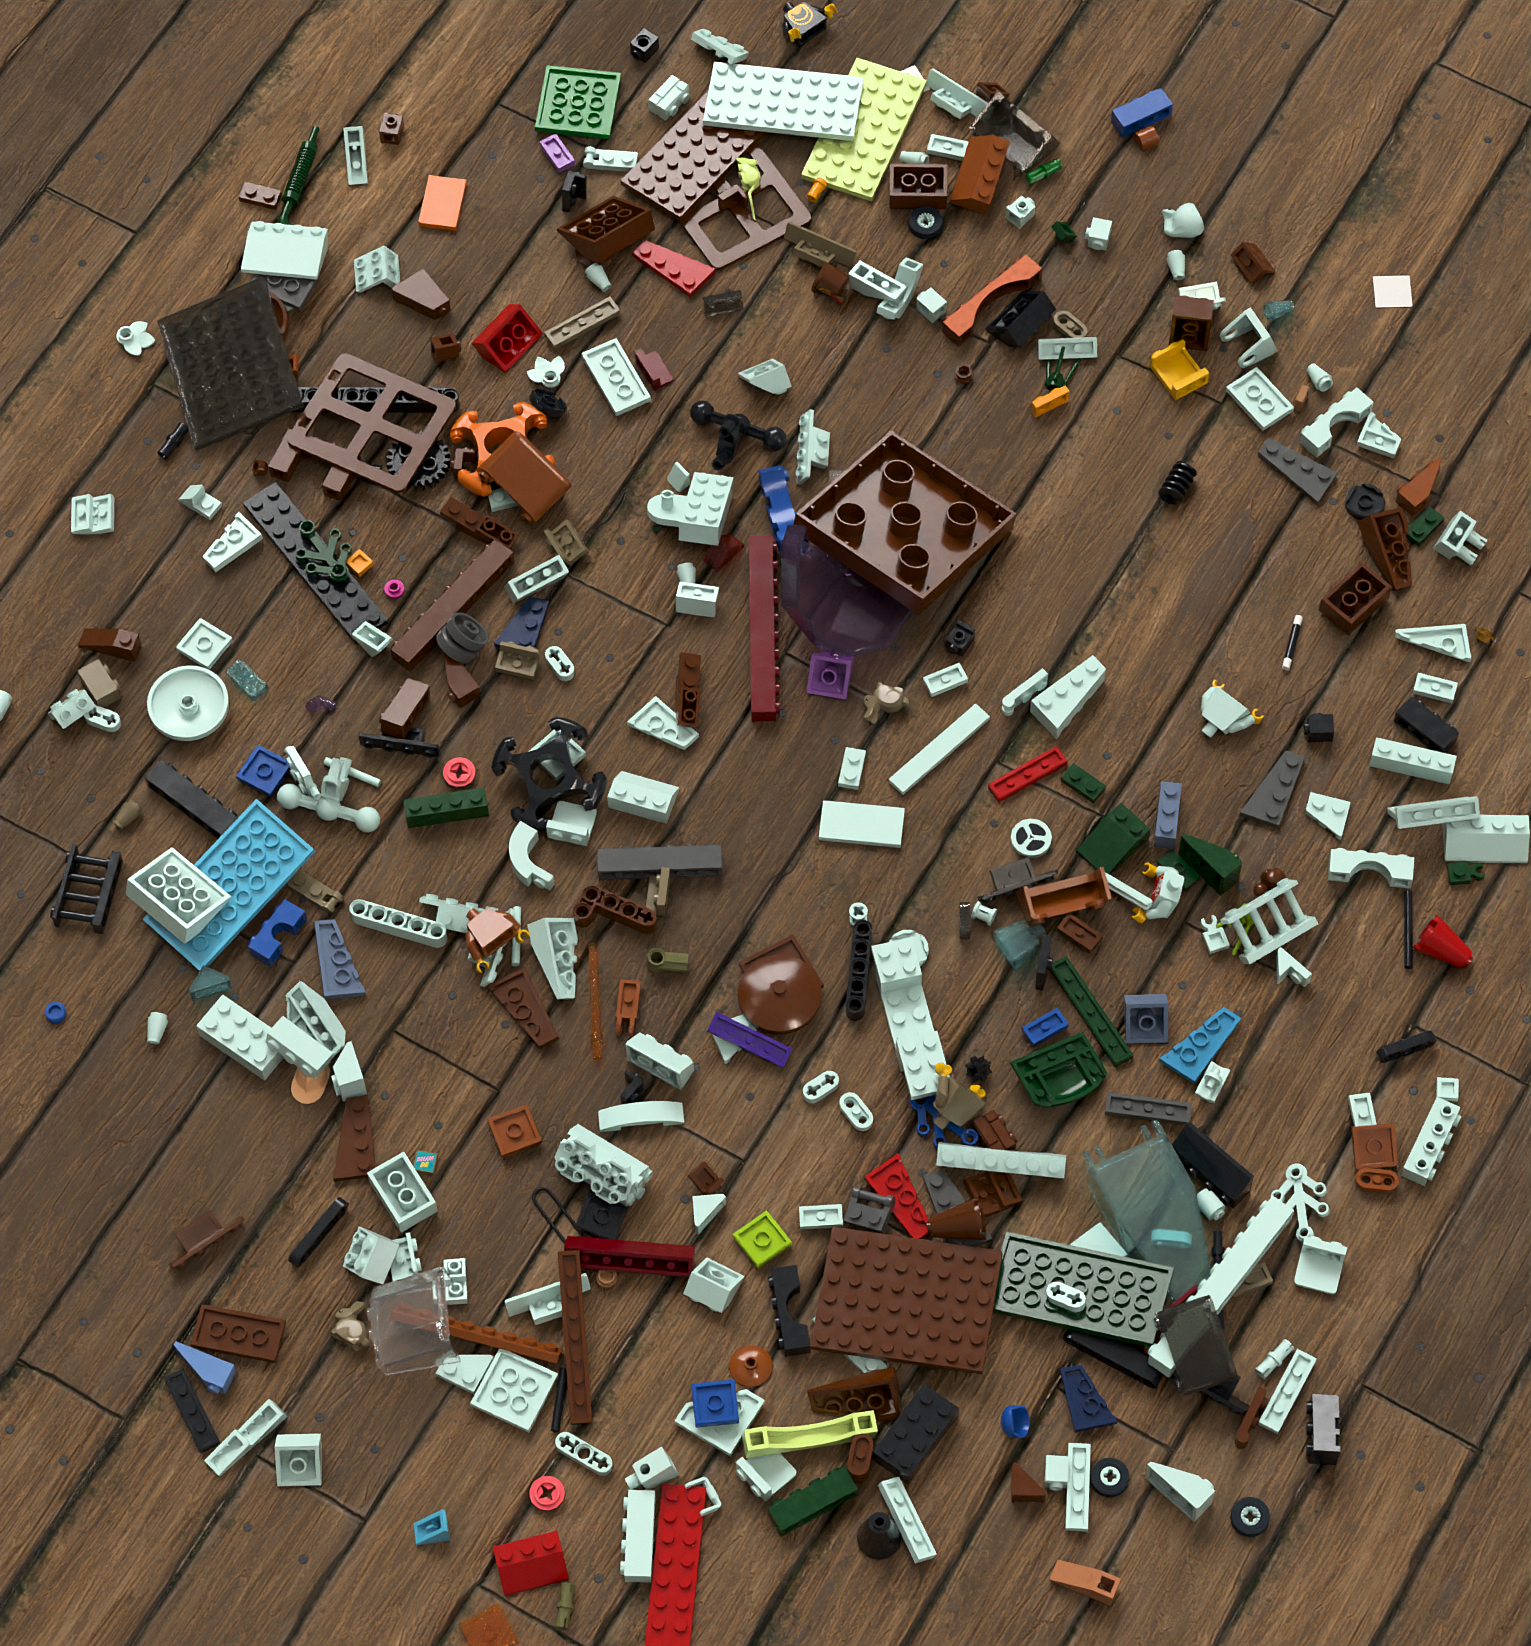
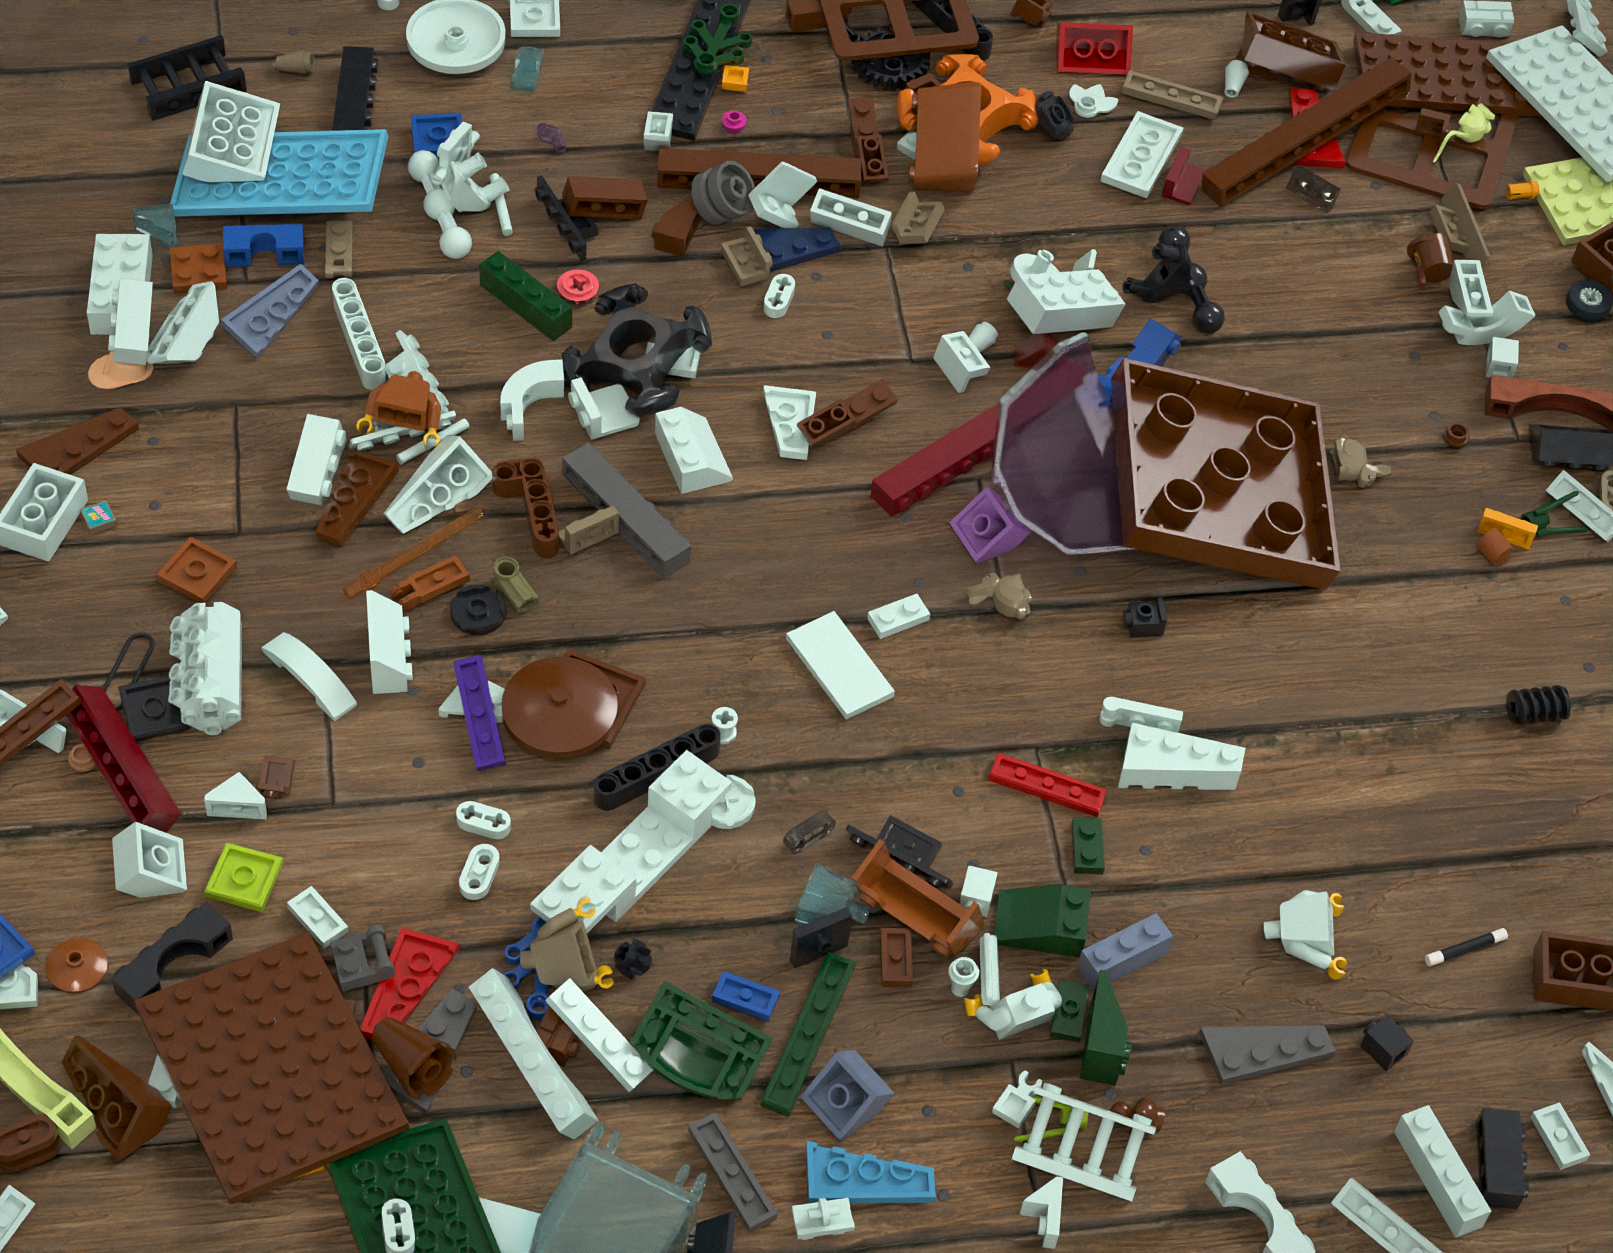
camera: 45 degrees right, 10 degrees down
blue tile [45,1002,67,1024] -> none
light aqua cone [147,1012,168,1044] -> none
light aqua slope [331,1041,367,1102] -> none
black bracket [620,1070,644,1104] -> none
light aqua slope [738,359,792,395] -> none
light aqua bracket [796,409,830,485] -> none
black brick [872,1384,959,1484] -> none
light aqua tile [889,703,990,795] -> none
light aqua plate [923,663,968,697] -> none
reddish brown slope [963,1171,1023,1217] -> none
light aqua bush [971,901,997,926] -> none
light aqua tile [1011,819,1052,859] -> none
light aqua wing [1305,792,1350,840] -> none
none -> dark orange plate [170,243,227,294]
none -> light aqua wedge [286,414,347,506]
none -> black tile [450,585,506,635]
none -> light aqua plate [545,978,653,1092]
none -> light aqua bracket [748,162,817,229]
none -> light aqua cone [949,957,979,997]
none -> light aqua brick [959,866,998,917]
none -> reddish brown brick [1202,57,1412,207]
none -> dark tan animal [1330,434,1391,488]
none -> dark orange brick [1477,528,1512,567]

